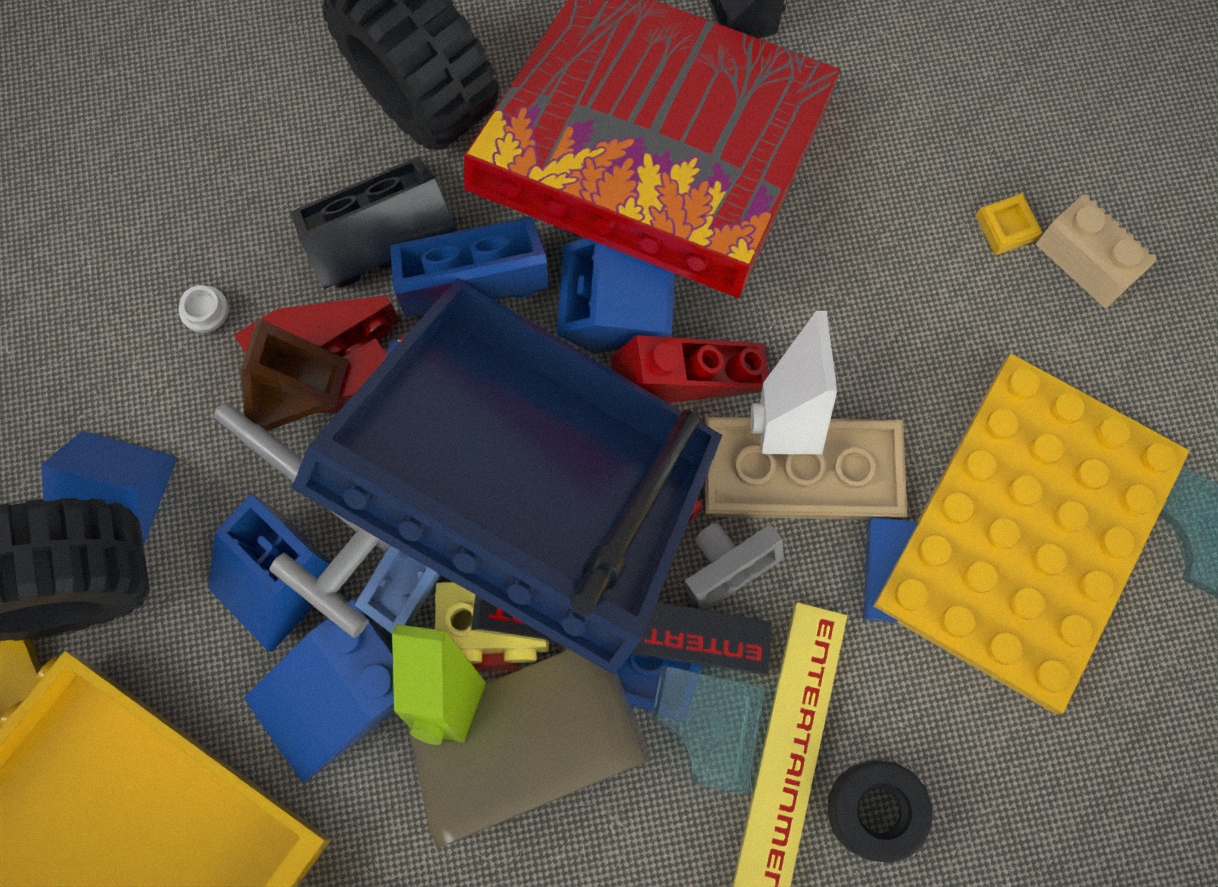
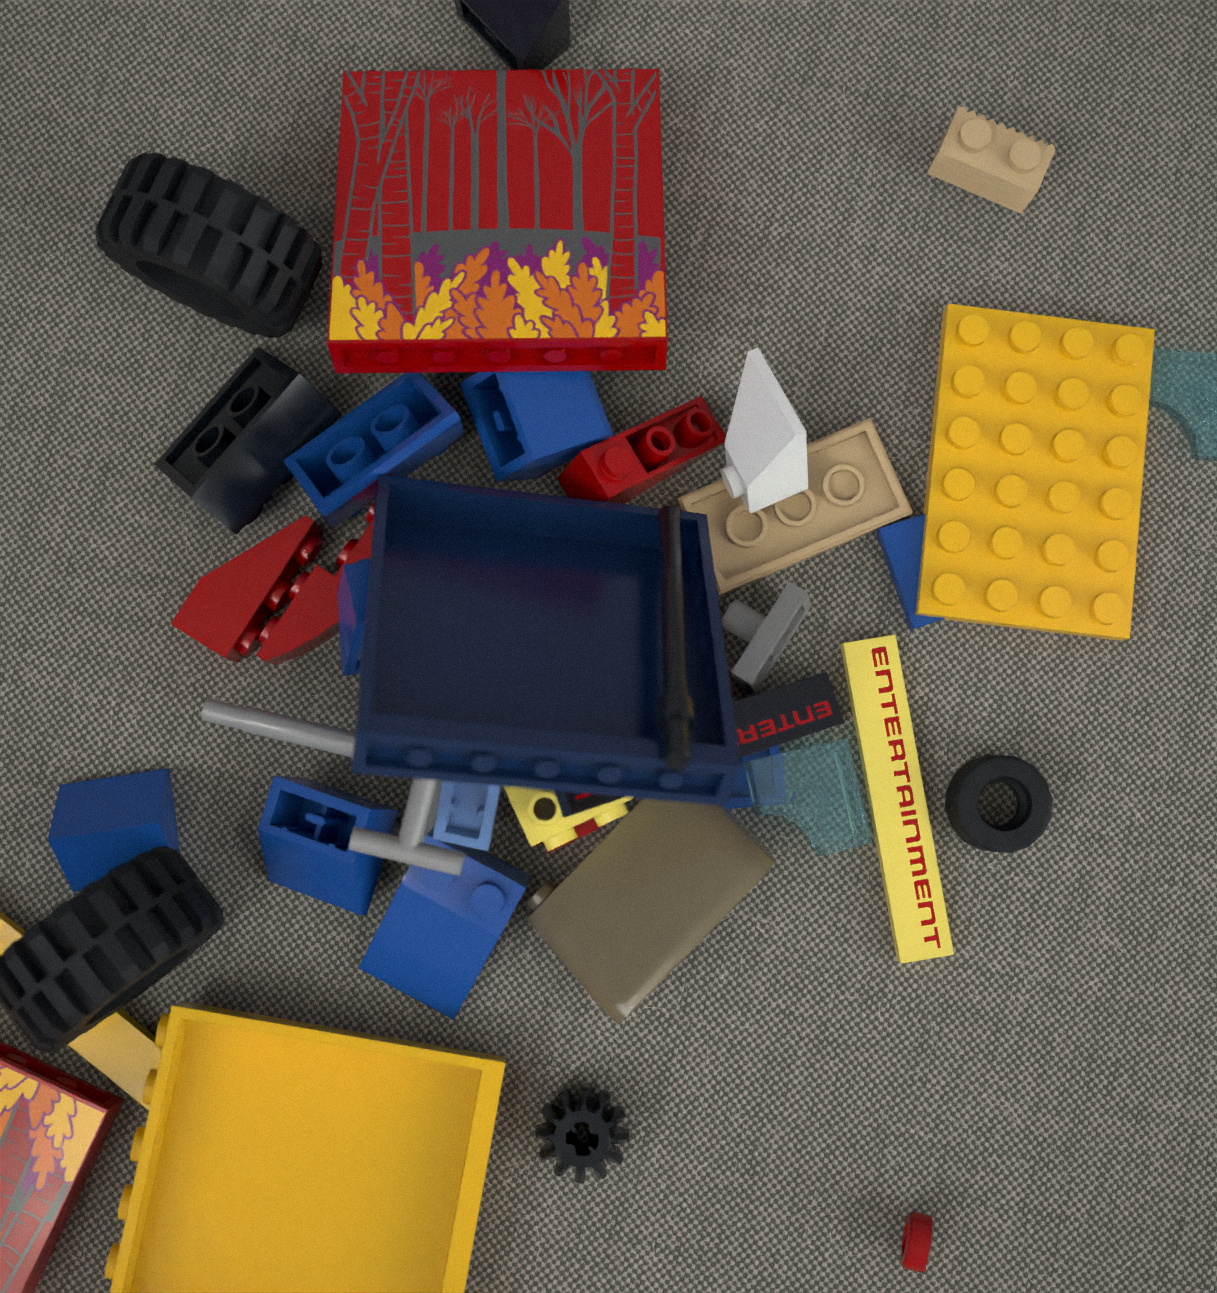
camera: 30 degrees left, 10 degrees up
white plate [179,285,229,333] -> none
reddish brown slope [241,320,349,431] -> none
lime slope [392,624,486,745] -> none
yellow tile [975,193,1043,255] -> none

